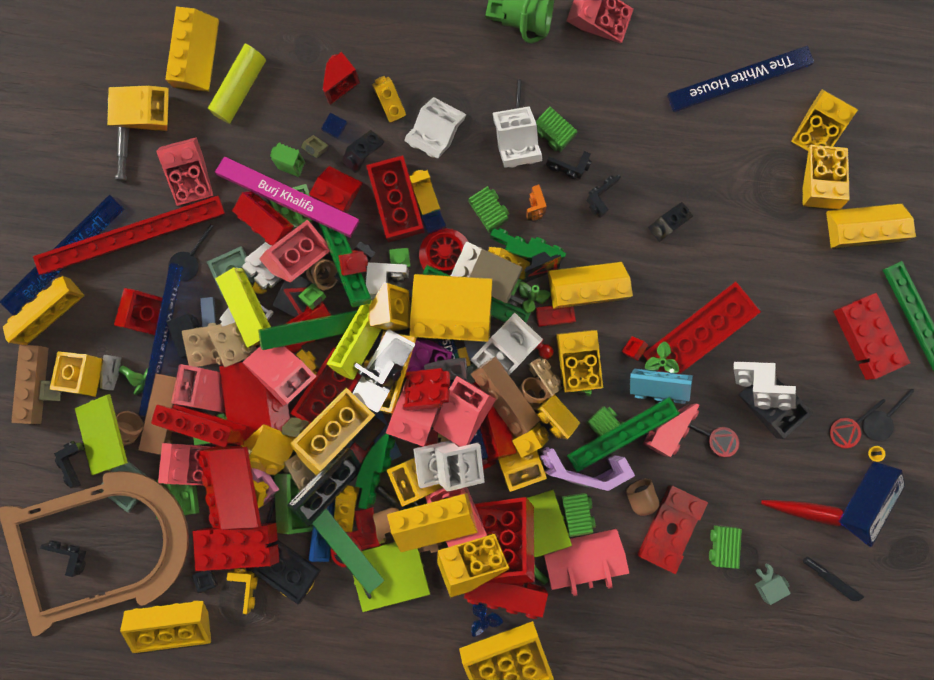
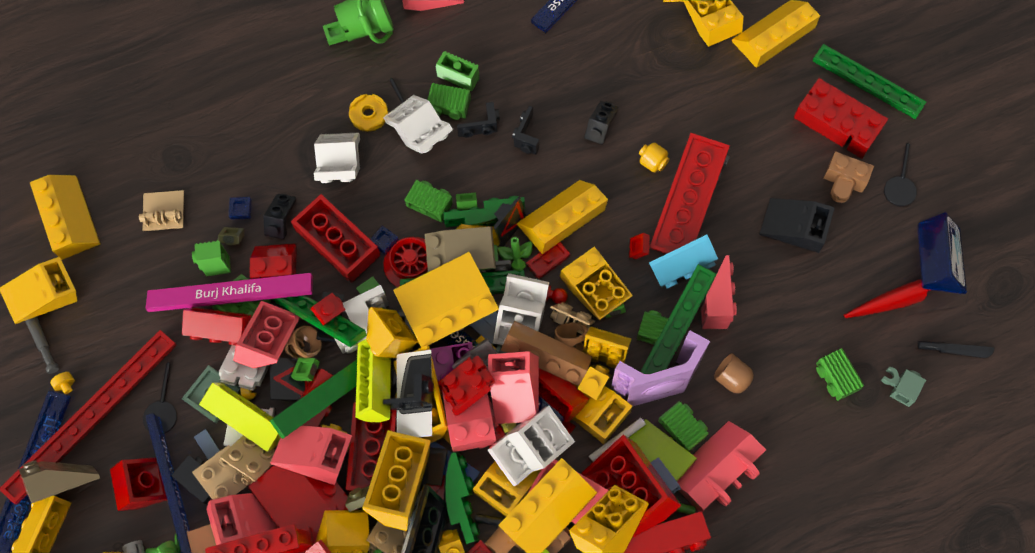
camera: 25 degrees left, 15 degrees down
coral slope [156,137,213,206] -> none
neon yellow brick [208,43,266,124] -> none
red slope [323,52,360,105] -> none
yellow bracket [372,76,406,122] -> none
yellow bracket [409,170,440,216] -> none
orange bracket [526,185,547,221] -> none
red piece [637,485,708,574] -> none
bright green plant [645,342,679,373] -> none
piece [688,424,739,458] -> none
white bracket [734,362,796,410] -> none
piece [829,399,886,448] -> none
yellow hinge [868,446,885,462] -> none
none -> dark tan slope [19,460,100,503]
none -> yellow tile [50,372,75,394]
none -> tan hinge [139,190,184,231]
none -> yellow tile [349,94,388,132]
none -> bright green brick [435,51,479,91]
none -> bright green plate [456,192,477,210]
none -> white bar [589,418,646,462]
none -> yellow head [639,142,670,172]
none -> sand blue piece [651,457,681,494]
none -> medium nougat brick [823,152,874,203]

